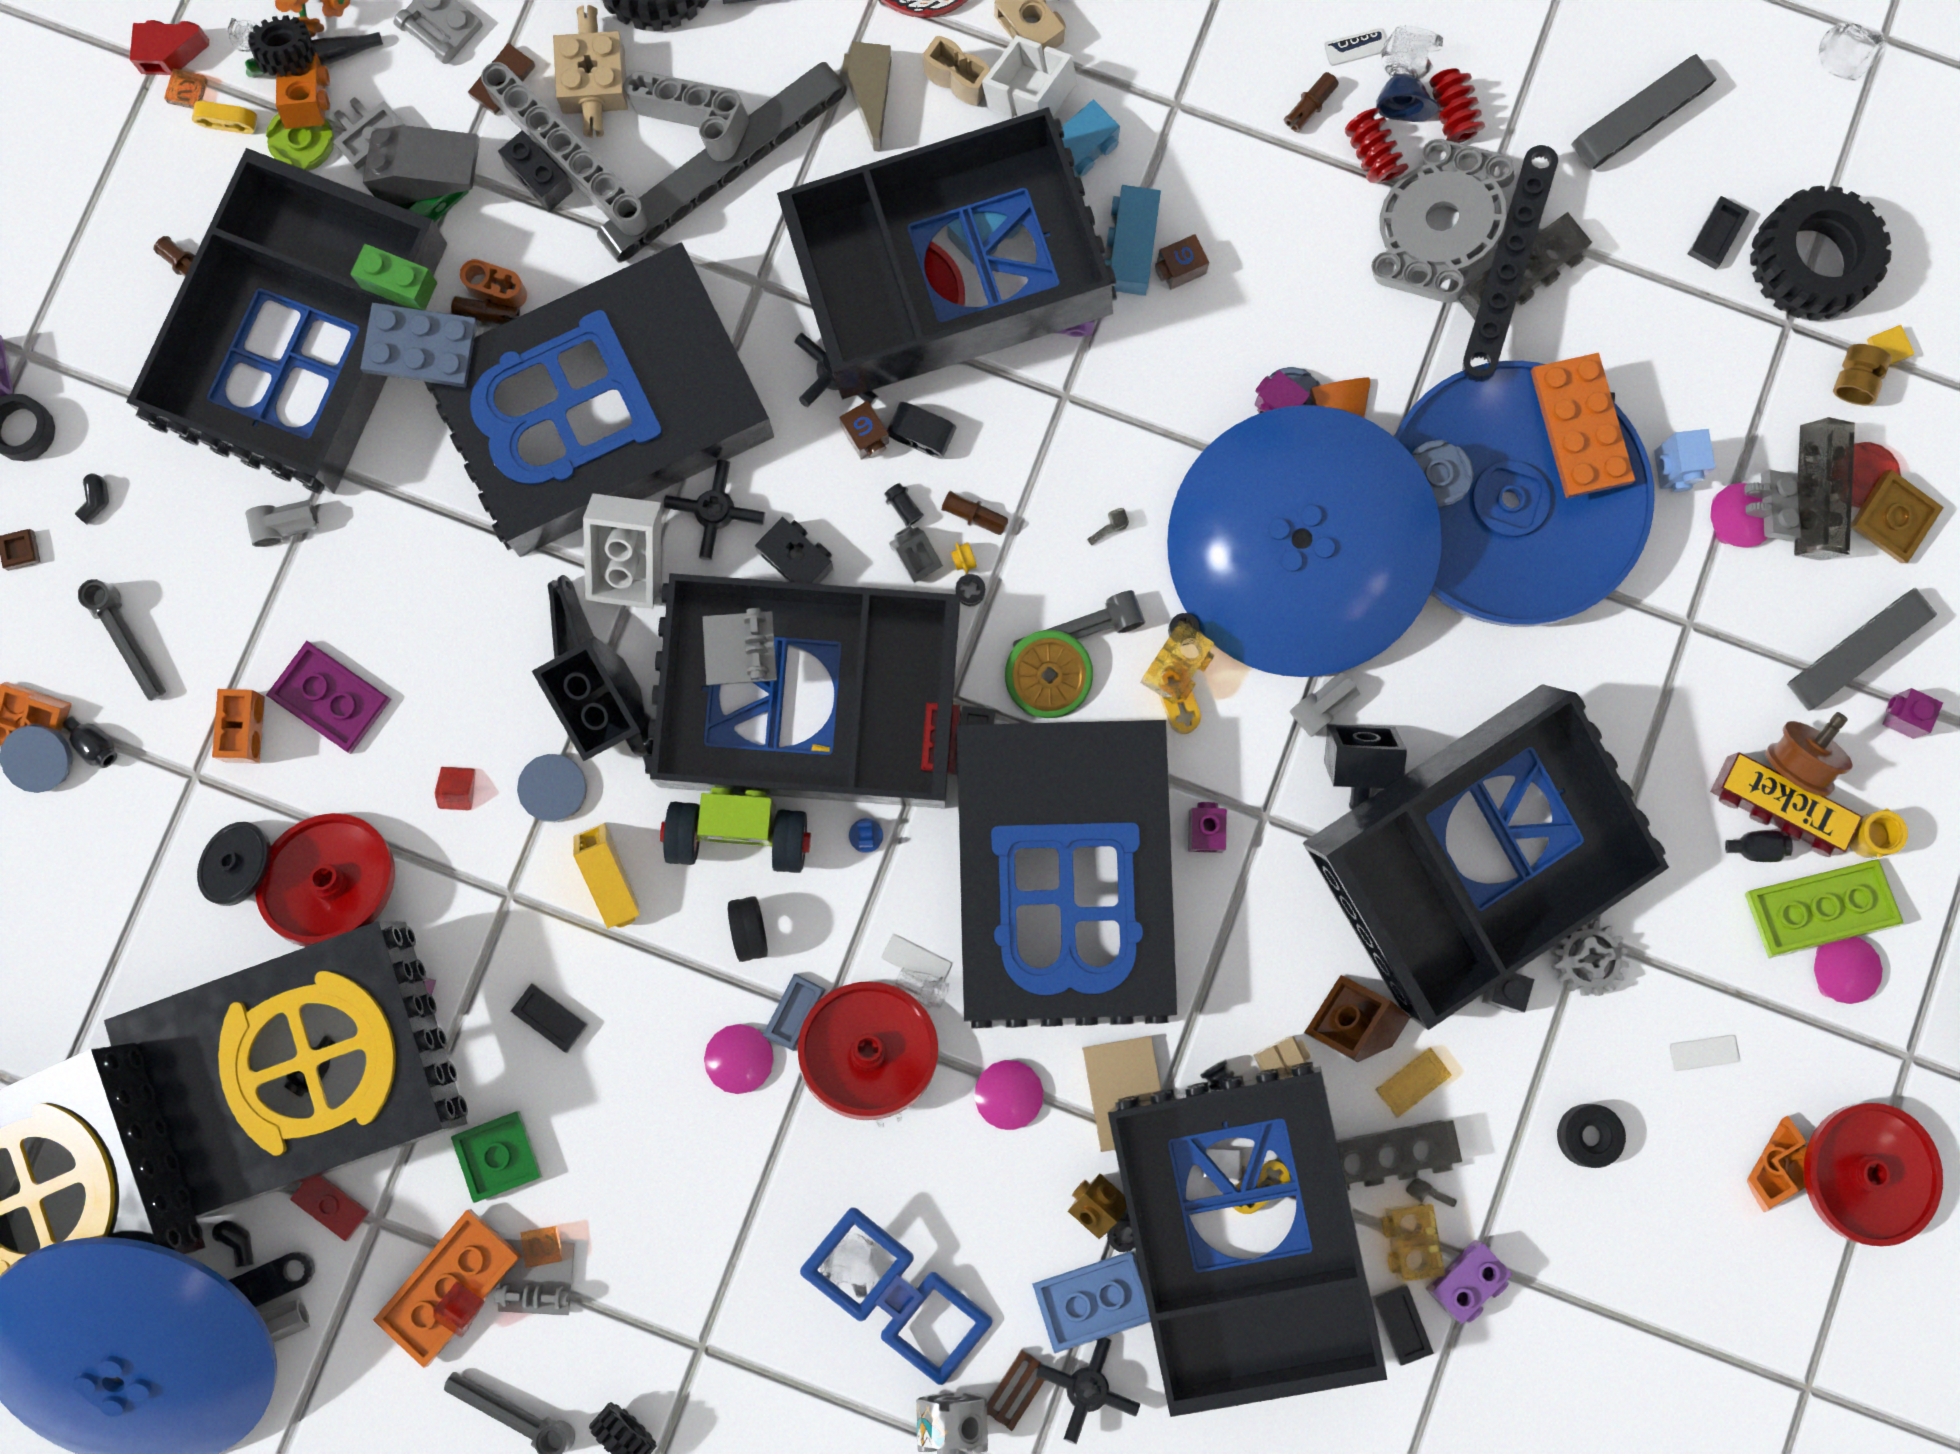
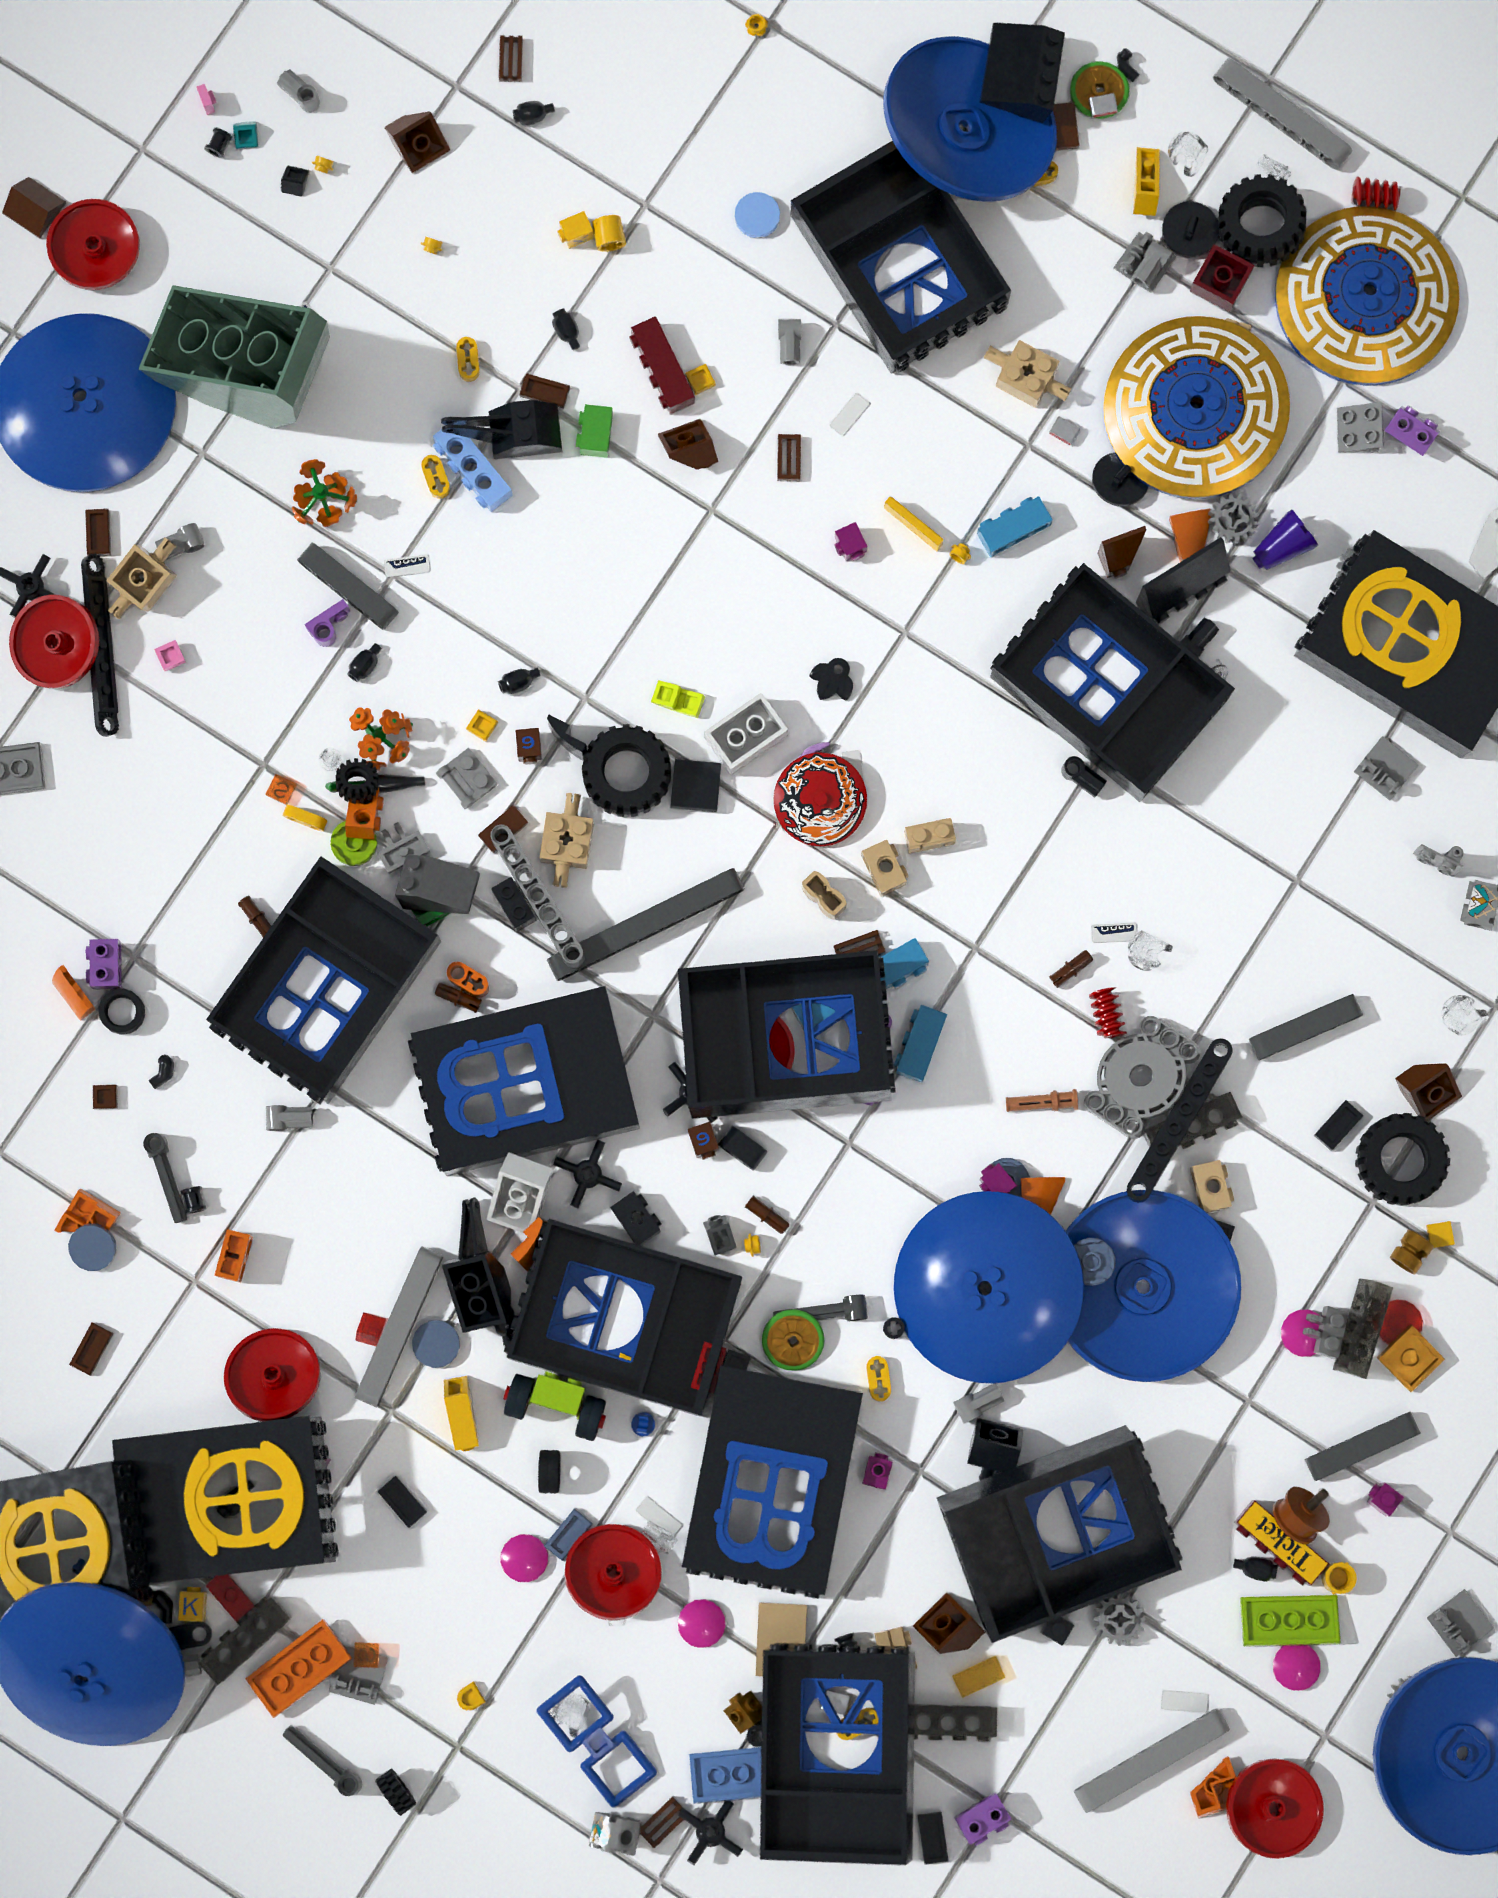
camera: 15 degrees right, 0 degrees up
black plant [63,716,117,768] -> none
red slope [130,20,210,75] -> none
black shield [197,822,271,906] -> none
magenta tile [266,640,391,754] -> none
bright green brick [351,244,438,310] -> none
sand blue plate [360,303,477,388] -> none
clear red slope [433,1281,485,1338] -> none
green plate [450,1111,543,1203] -> none
light grey beam [624,71,749,161] -> none
light grey hinge [702,608,777,685] -> none
dark tan slope [843,41,892,152] -> none
black pin [884,483,924,527] -> none
black bush [955,574,986,607] -> none
white piece [982,35,1077,118] -> none
clear smoke hand [1087,508,1129,546] -> none
clear yellow brick [1140,620,1215,705] -> none
reddish brown brick [1155,234,1210,290] -> none
dark blue hat [1376,73,1440,122] -> none
clear yellow brick [1381,1202,1445,1282] -> none
clear smoke hand [1406,1178,1457,1207] -> none
red piece [1429,68,1486,143] -> none
orange plate [1530,352,1635,499] -> none
black tyre [1557,1104,1626,1168] -> none
light blue brick [1654,429,1716,492] -> none
none -> reddish brown tile [69,1322,114,1376]
none -> yellow brick [178,1586,207,1622]
none -> black bush [181,1186,207,1214]
none -> clear smoke brick [198,1596,293,1685]
none -> light grey beam [355,1246,443,1408]
none -> yellow tile [457,1681,486,1711]
none -> orange slope [511,1217,543,1272]
none -> nougat pin [1005,1089,1078,1112]
none -> light grey beam [1073,1708,1230,1813]
none -> tan brick [1190,1160,1234,1213]
none -> reddish brown slope [1395,1063,1462,1122]

